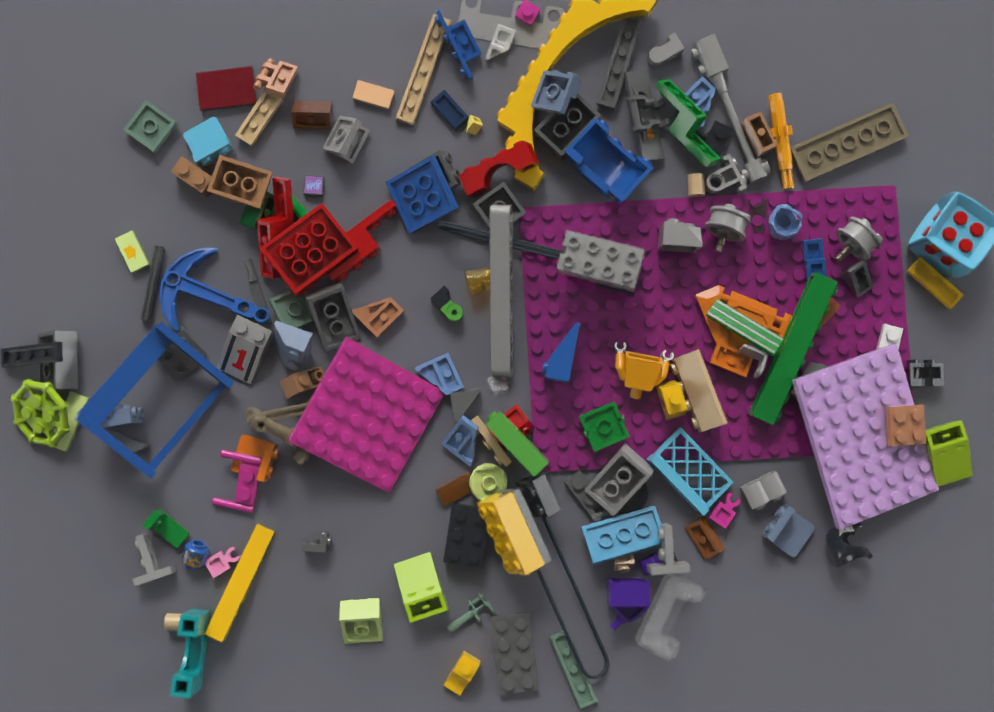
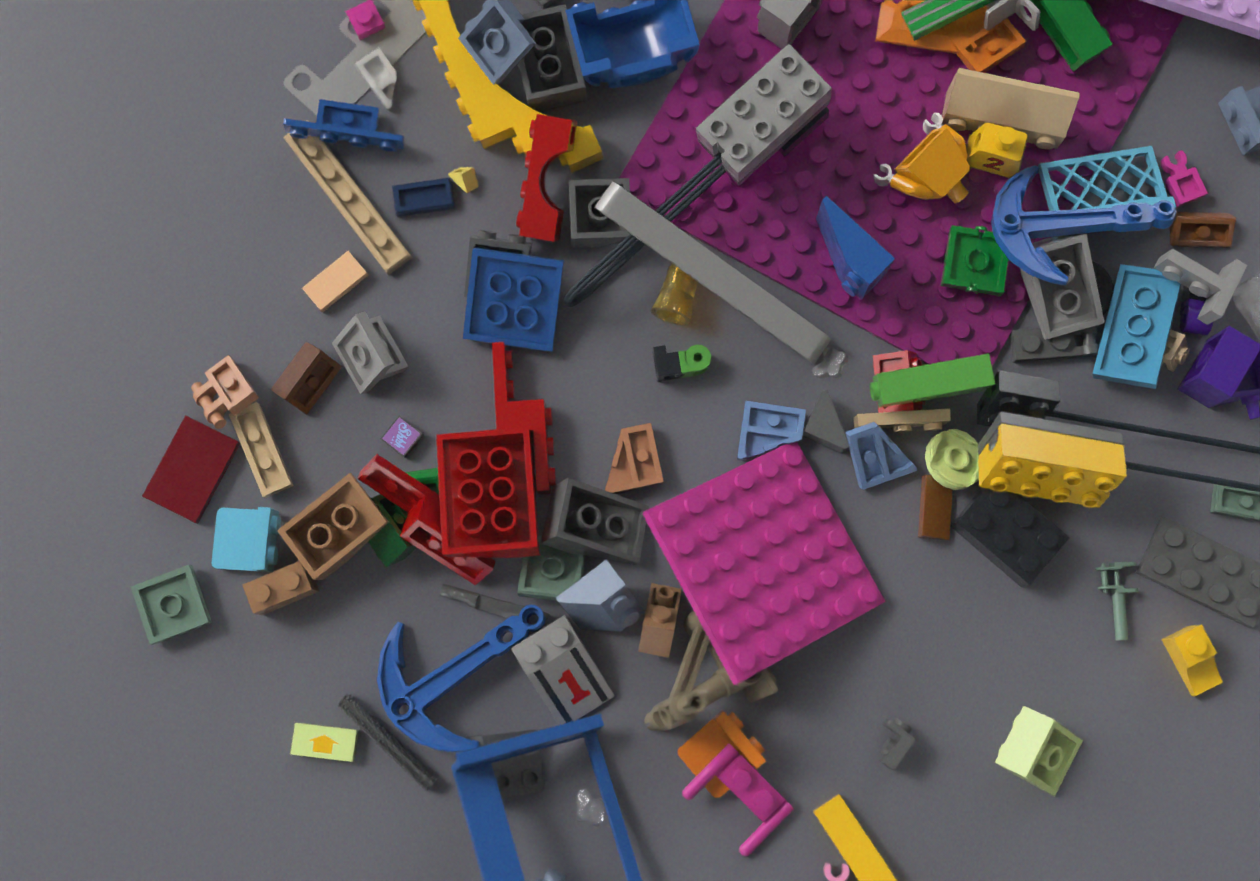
camera: 50 degrees left, 5 degrees down
lime slope [394,552,448,623] -> none
light grey brick [740,471,787,510] -> none
none -> clear piece [575,789,606,827]
none -> blue piece [991,165,1176,285]

